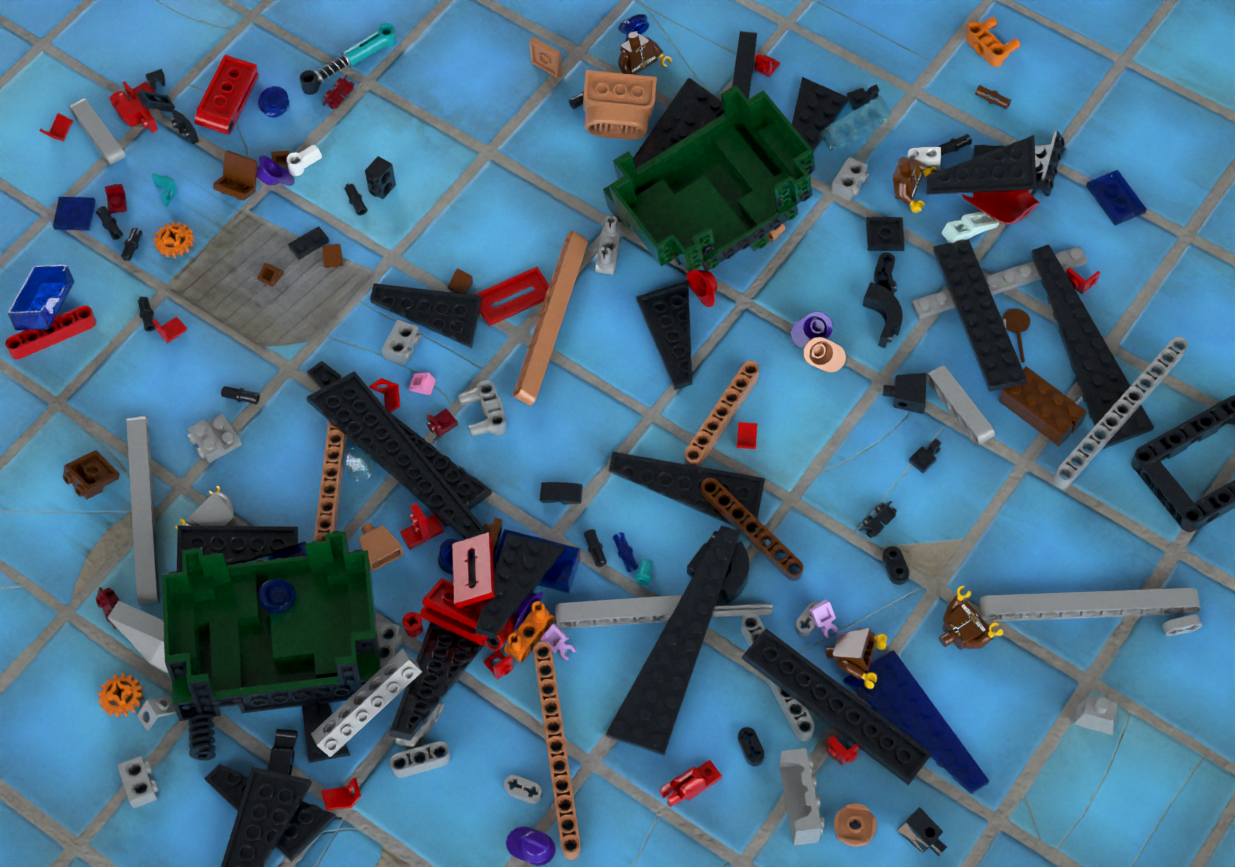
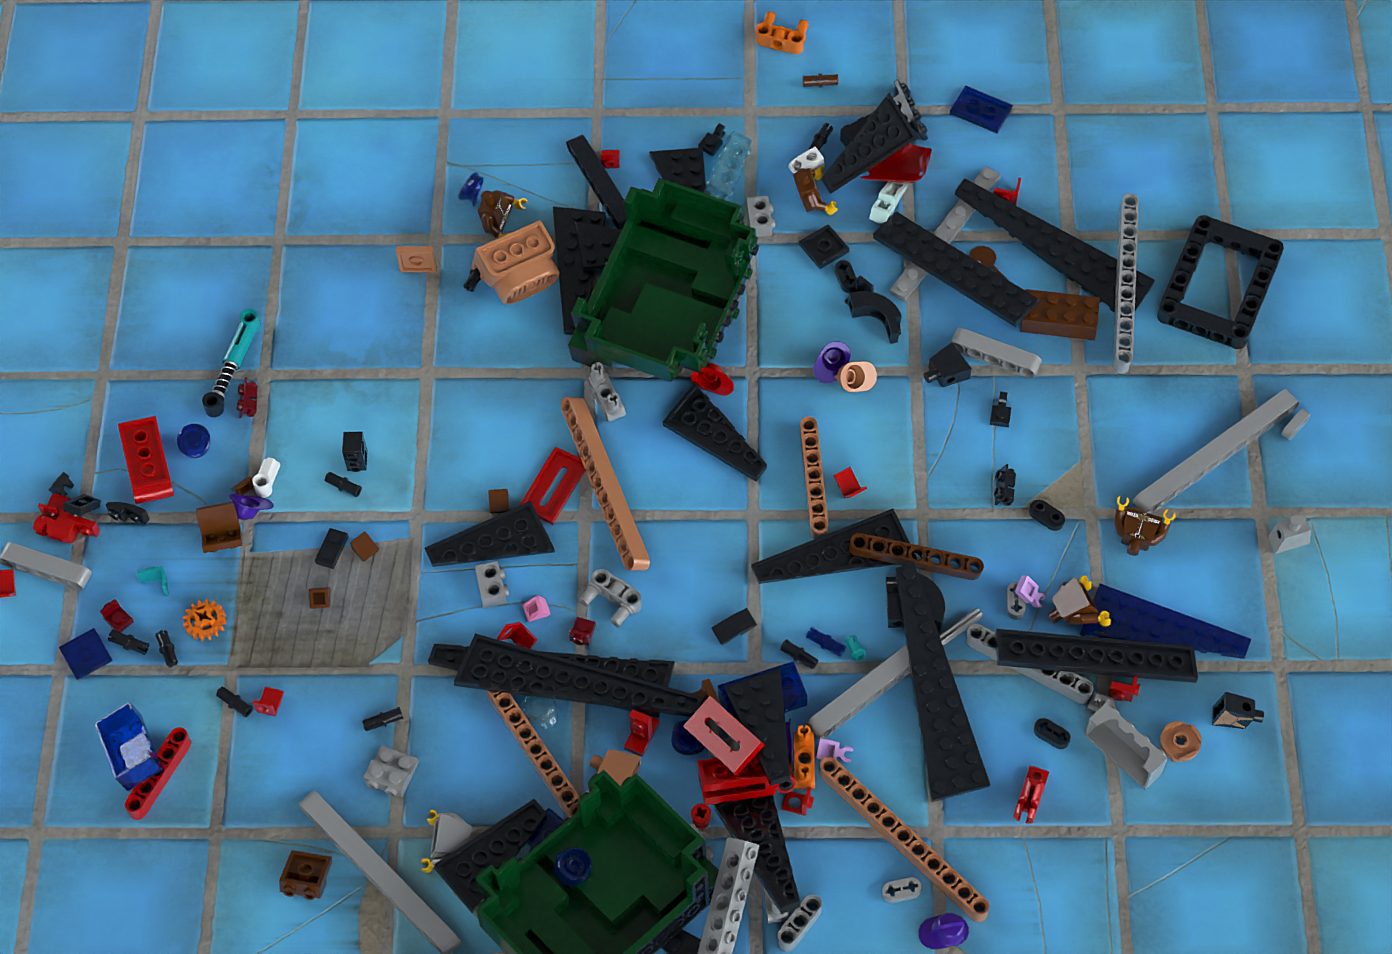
camera: 35 degrees left, 0 degrees up
none -> light grey tile [1086,692,1114,714]

